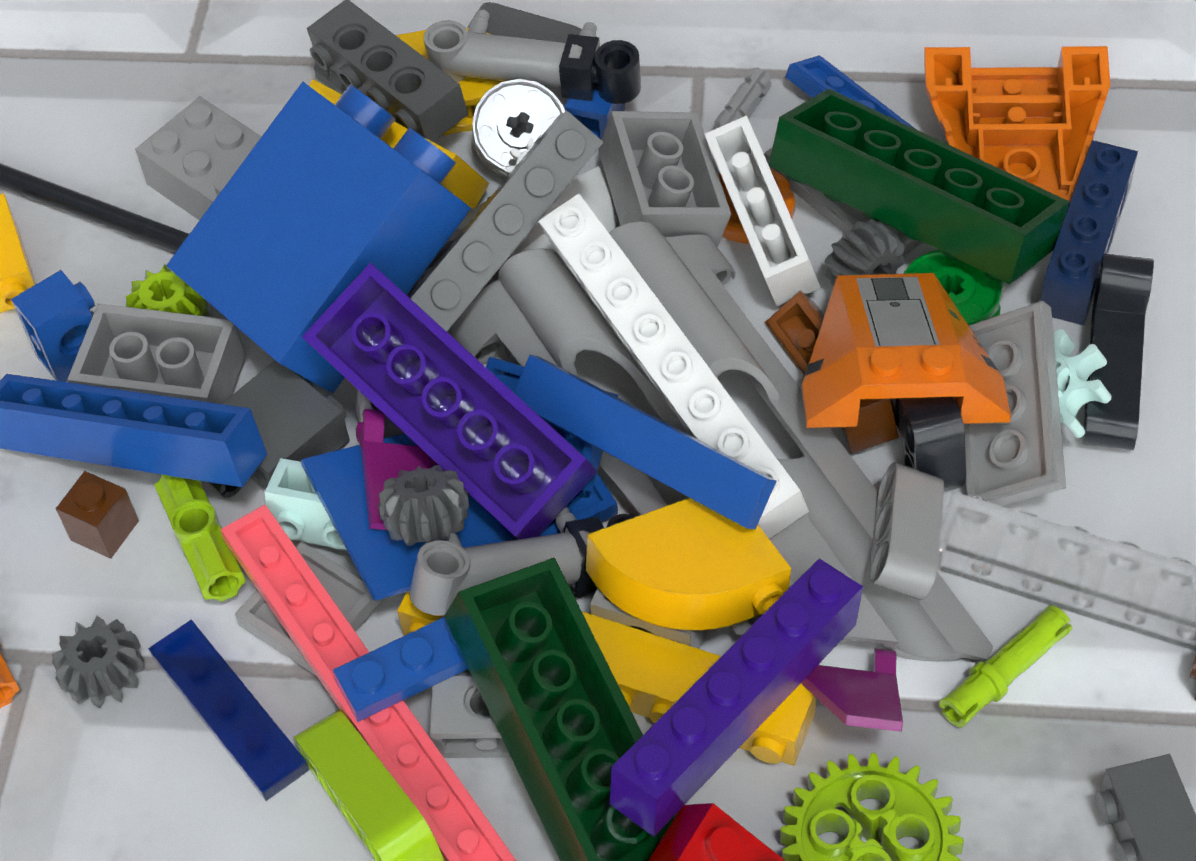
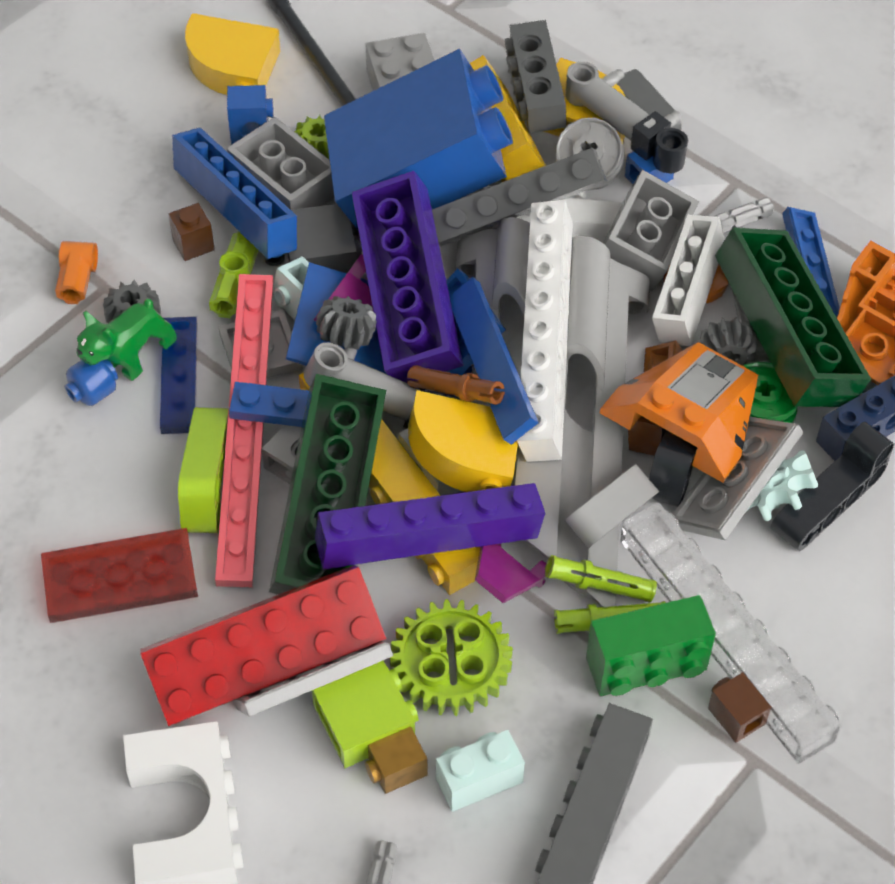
camera: 30 degrees right, 0 degrees up
none -> blue head [64,359,118,406]
none -> green animal [76,298,177,381]
none -> dark orange pin [407,365,504,405]
none -> lime pin [545,555,657,603]
none -> green brick [586,595,716,697]

